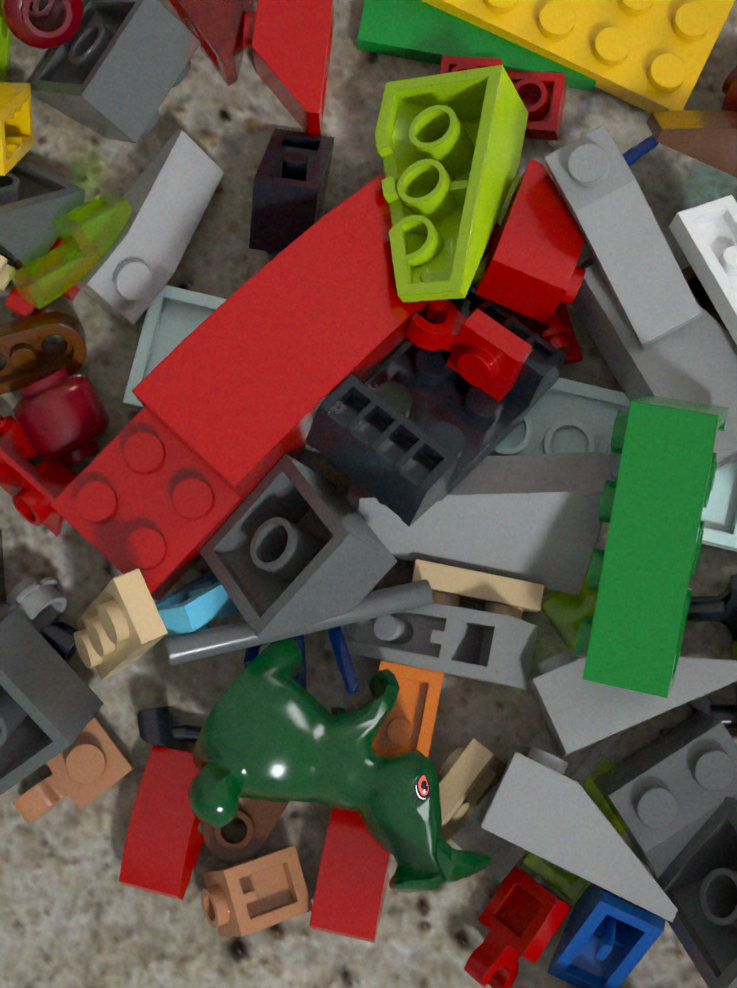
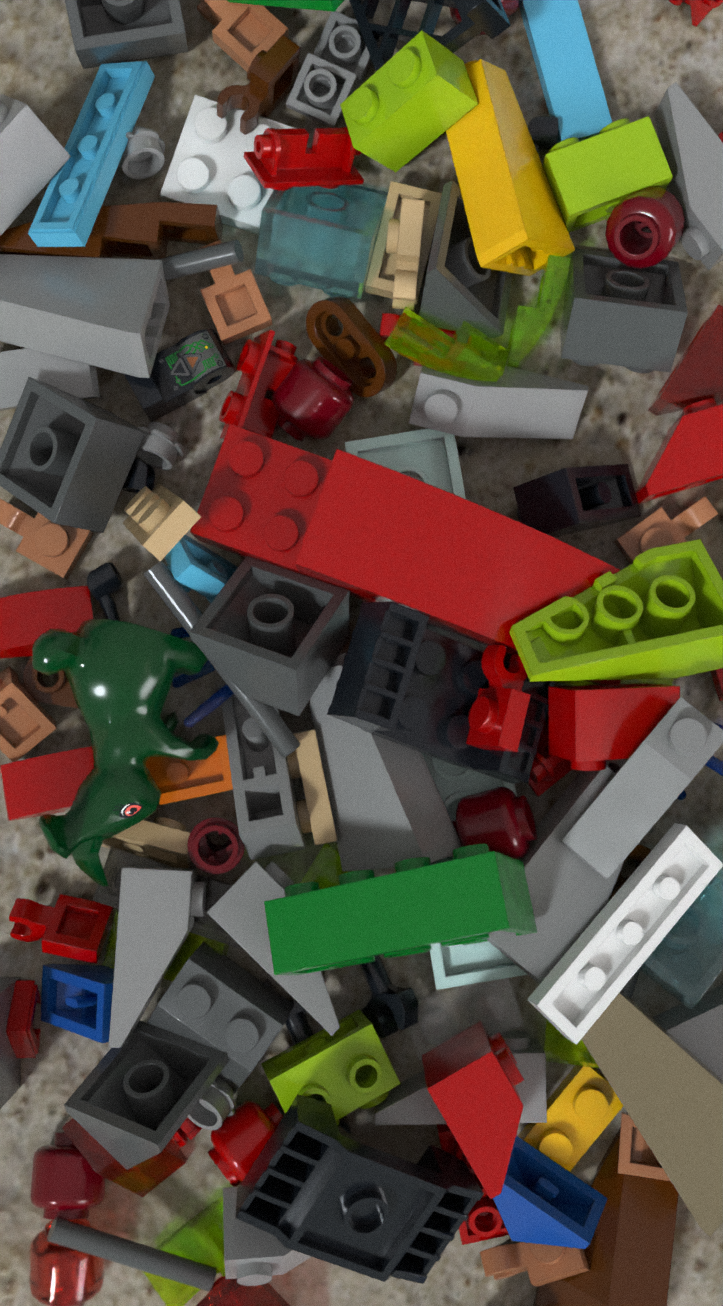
camera: 75 degrees right, 5 degrees up
none -> dark red cone [187,817,245,874]
none -> dark red head [452,787,537,860]
none -> clear neon green slope [505,255,571,369]
none -> nougat plate [614,496,718,565]

